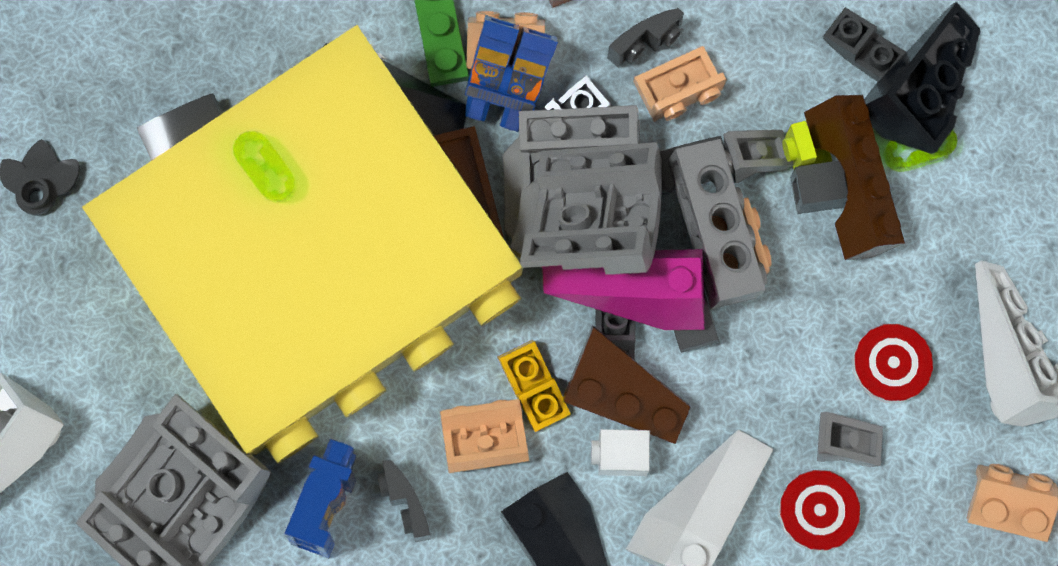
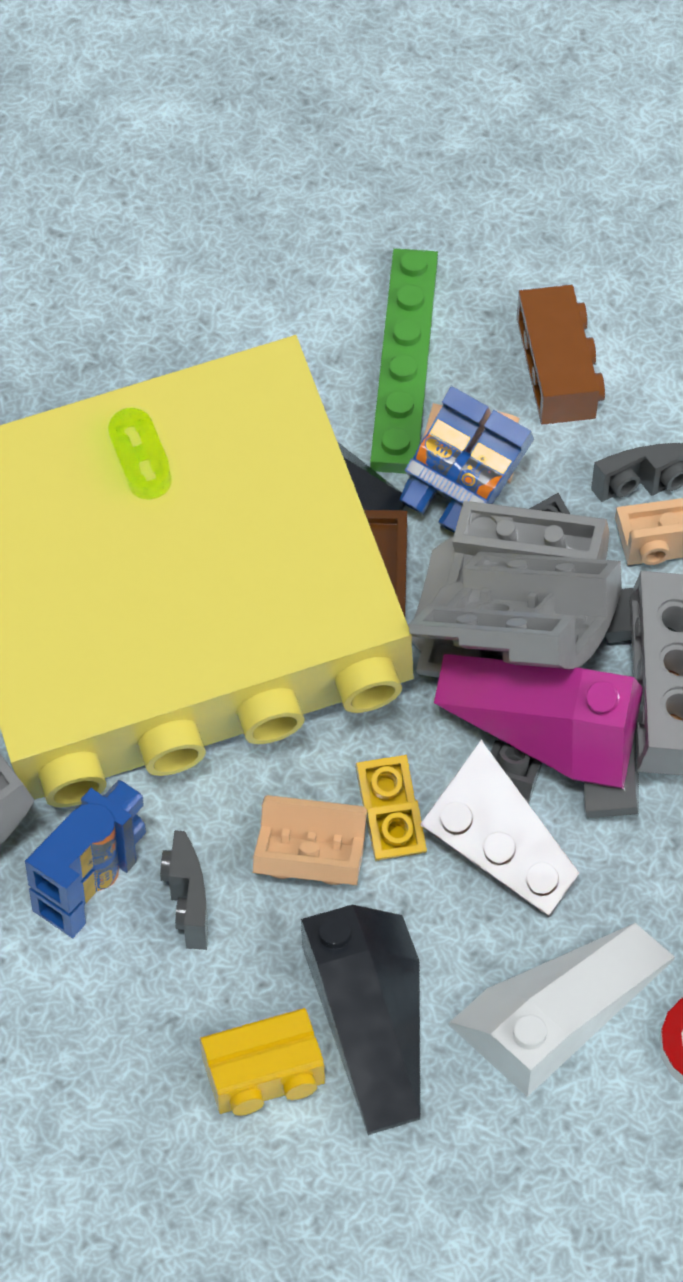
camera: 20 degrees right, 20 degrees down
white brick [591,429,650,476] -> none

